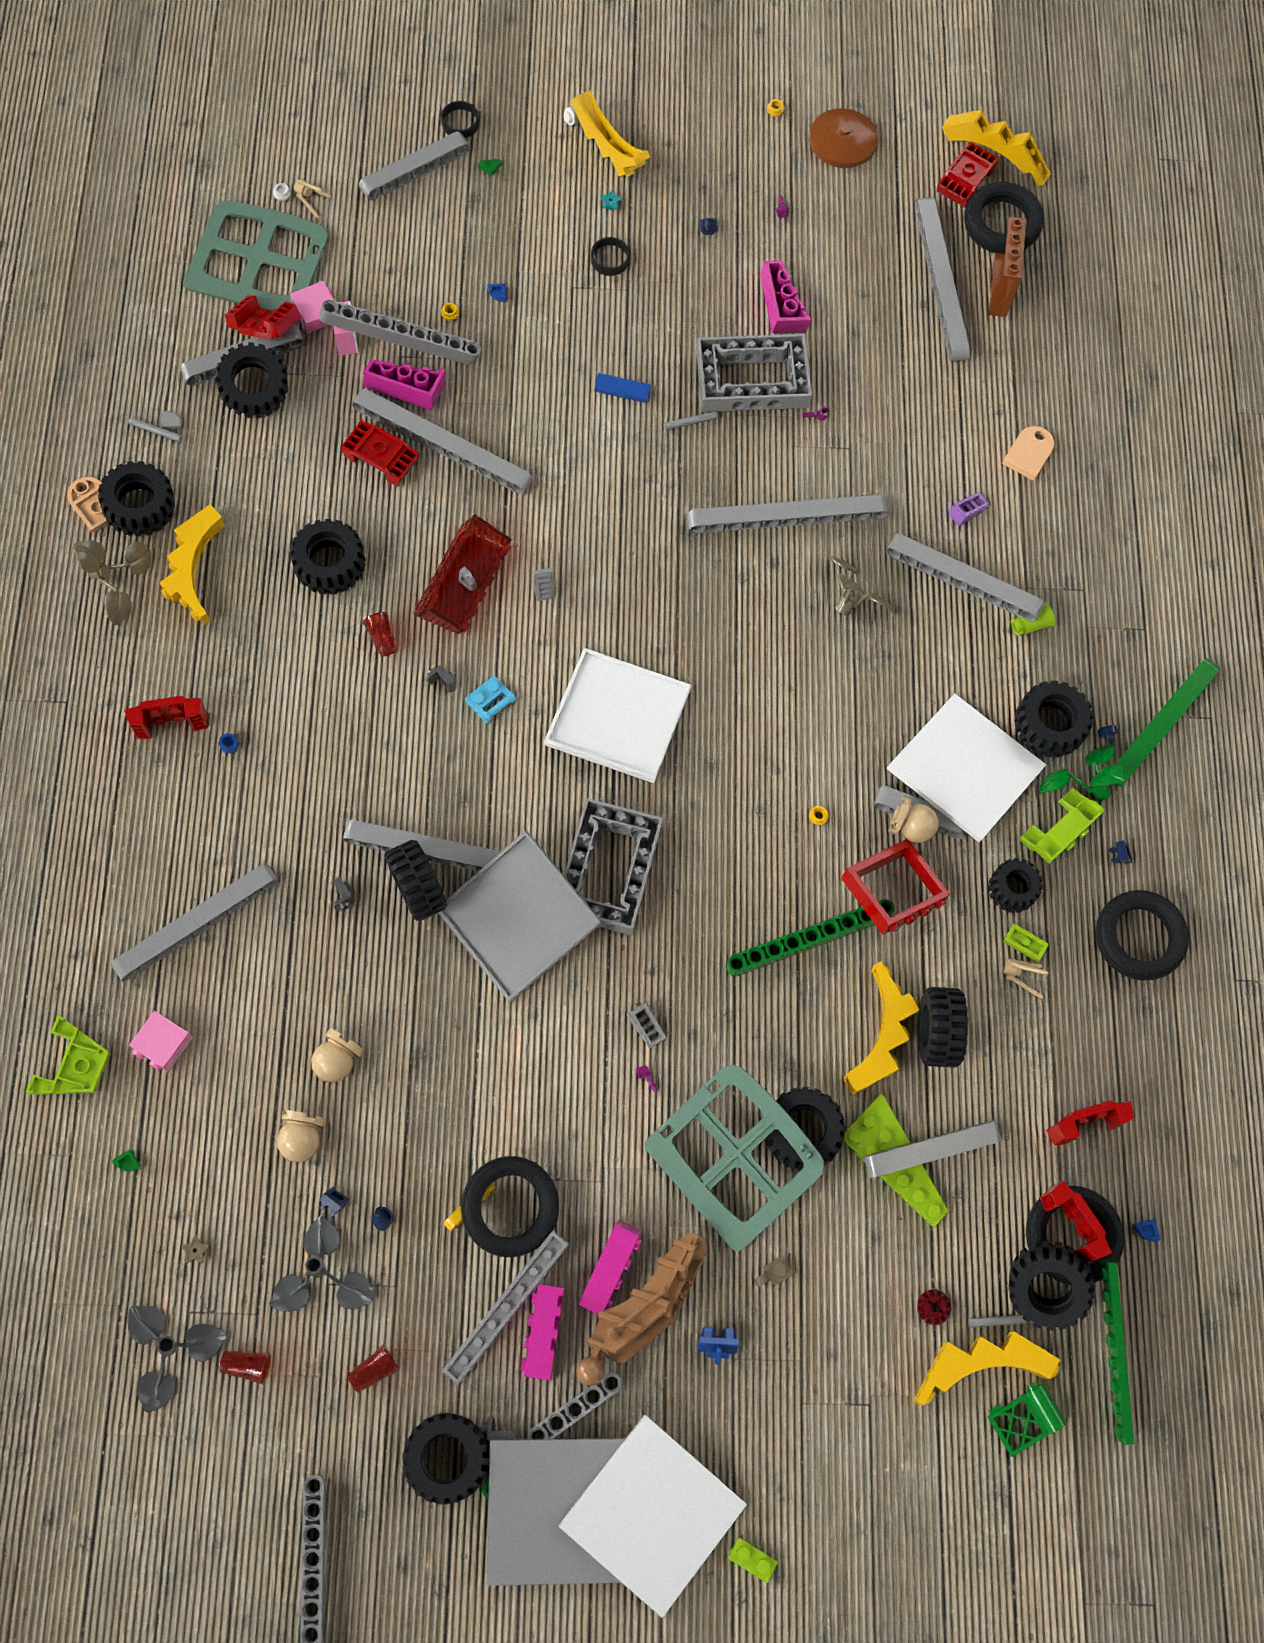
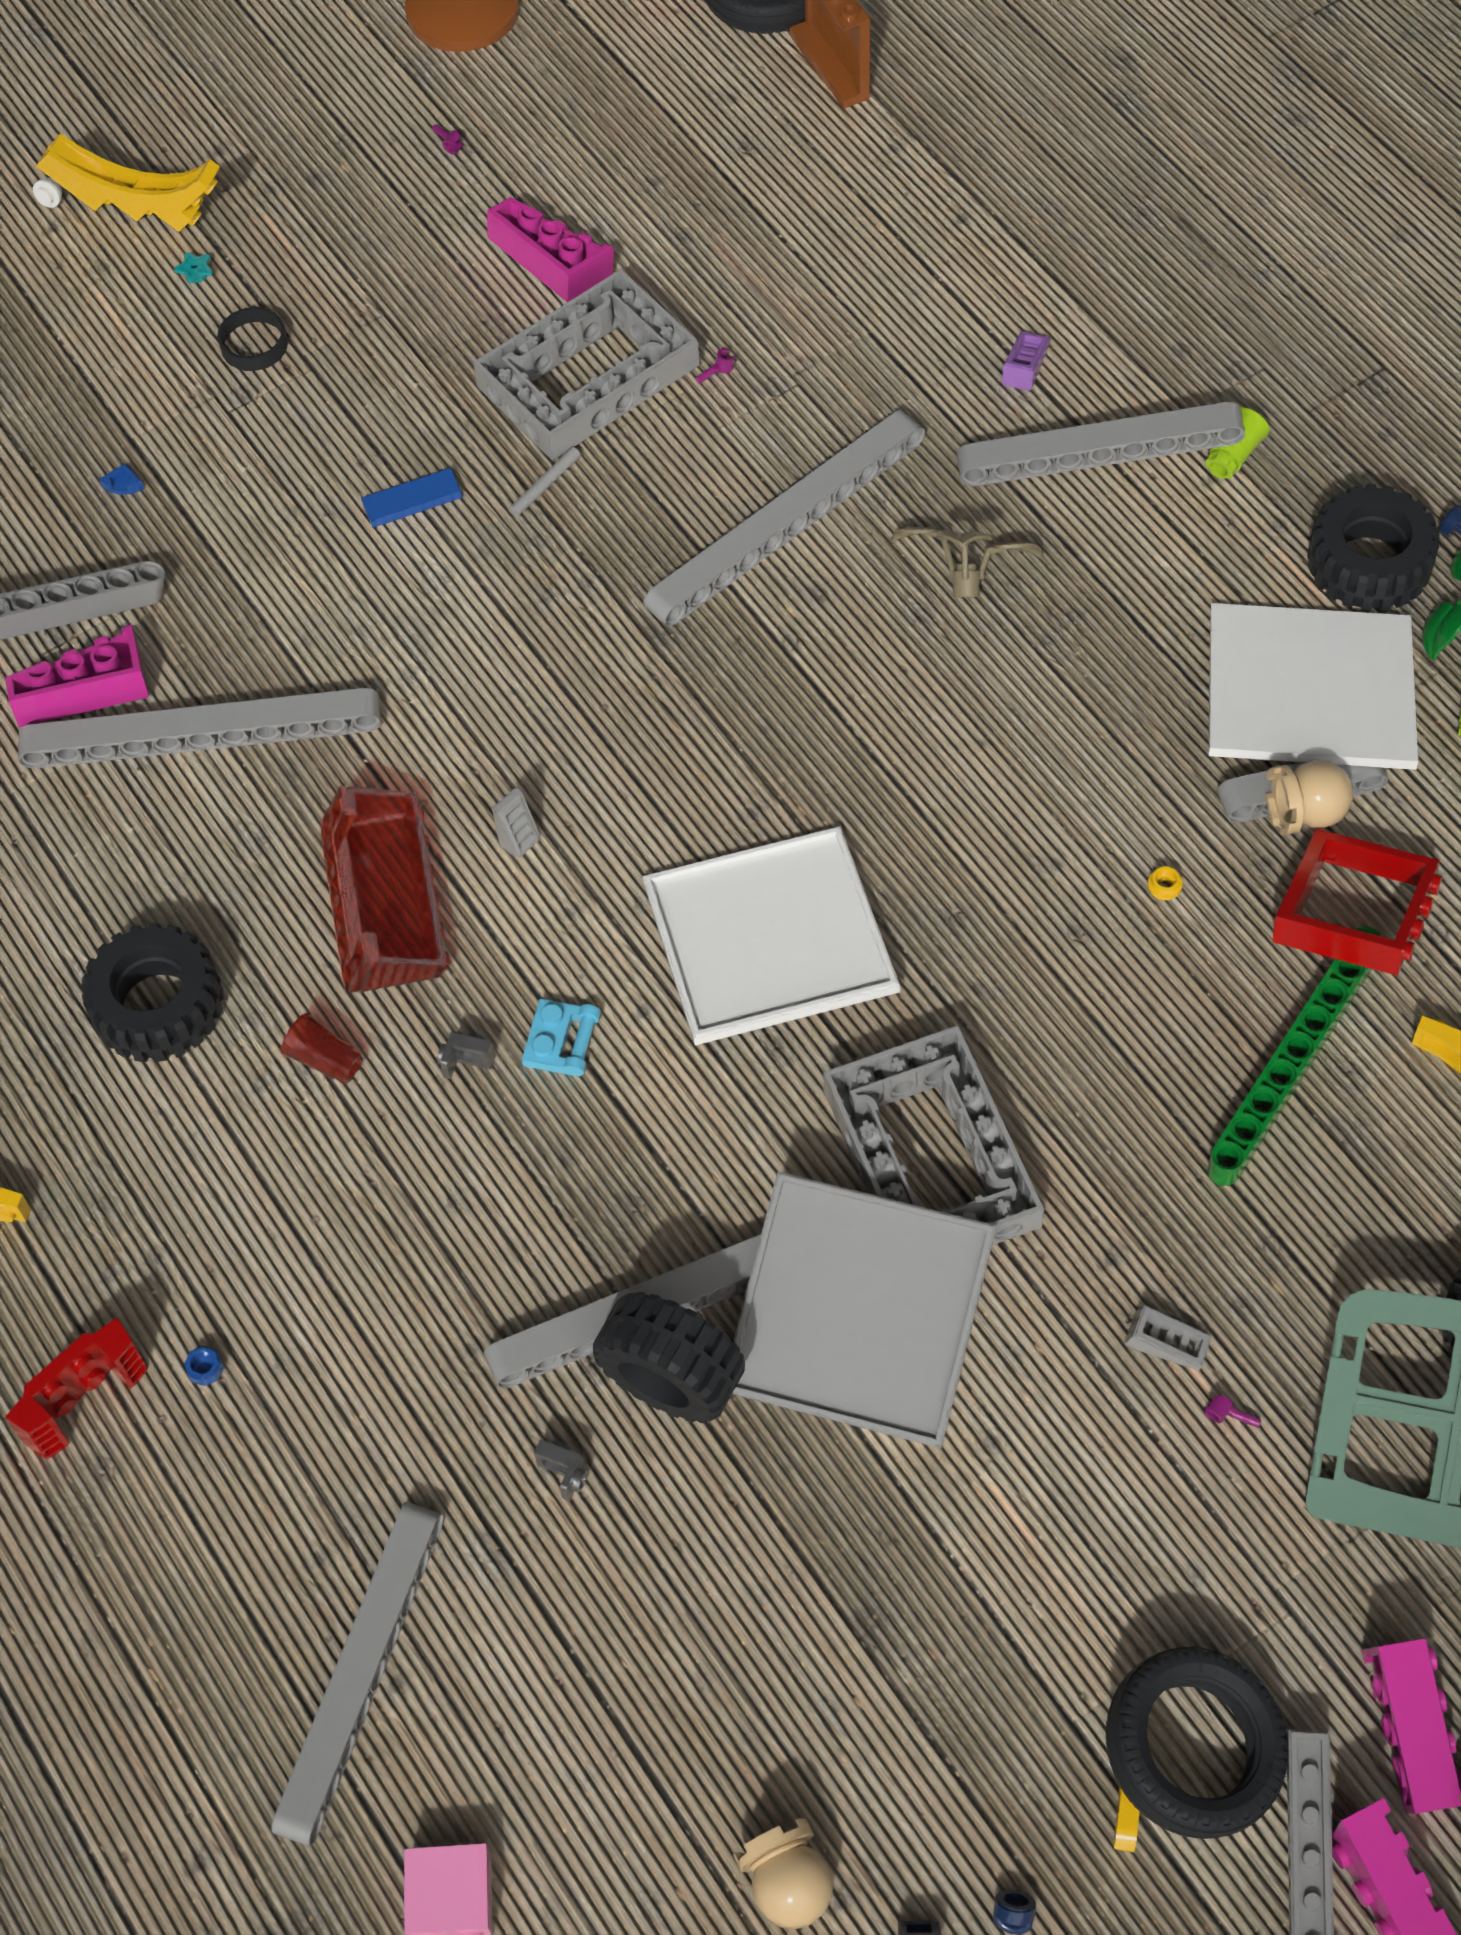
camera: 25 degrees left, 10 degrees down
tan tile [311,1028,364,1083] -> none
red plate [340,420,419,486] -> none
yellow plate [441,303,459,321] -> none
light grey tile [459,567,477,592] -> none
dark blue tile [700,218,717,235] -> none
yellow plate [767,99,784,116] -> none
light grey beam [915,197,970,361] -> none
light nougat tile [1002,426,1054,481] -> none

